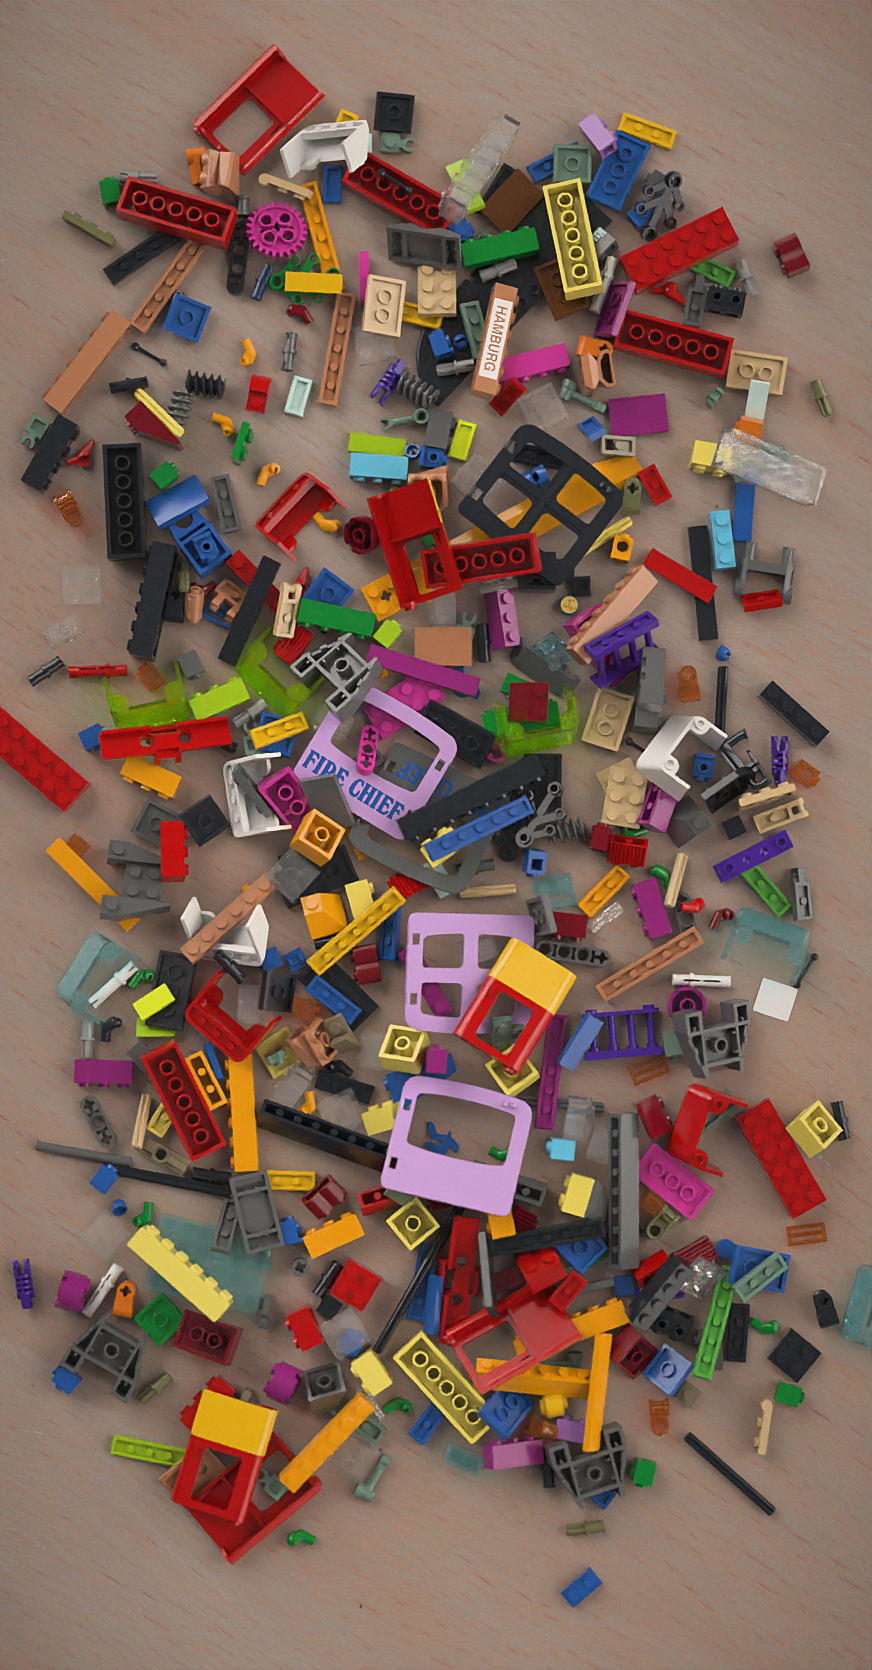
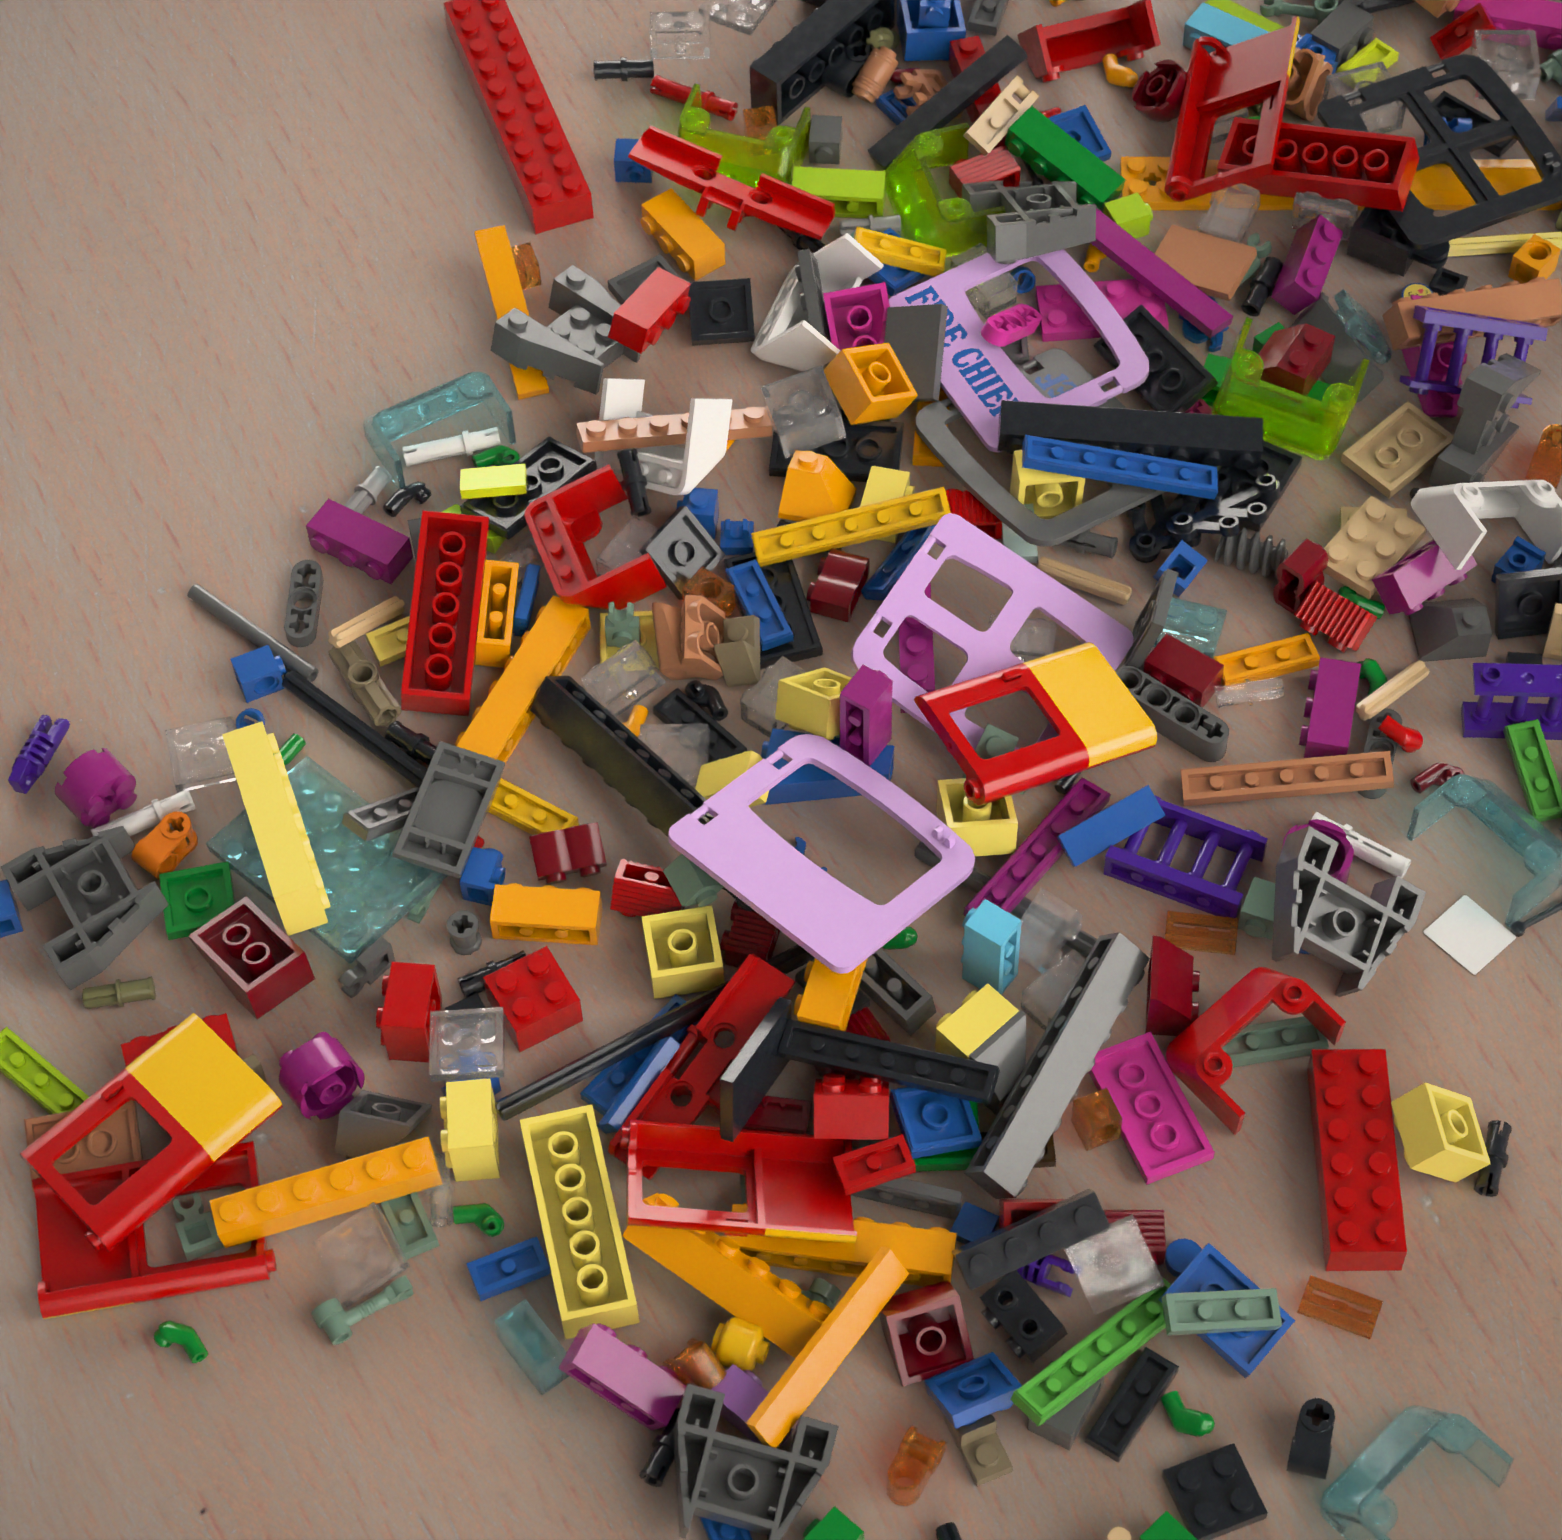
camera: 30 degrees right, 30 degrees down
blue tile [476,1390,535,1441] -> none
olive piece [645,1203,680,1240] -> none

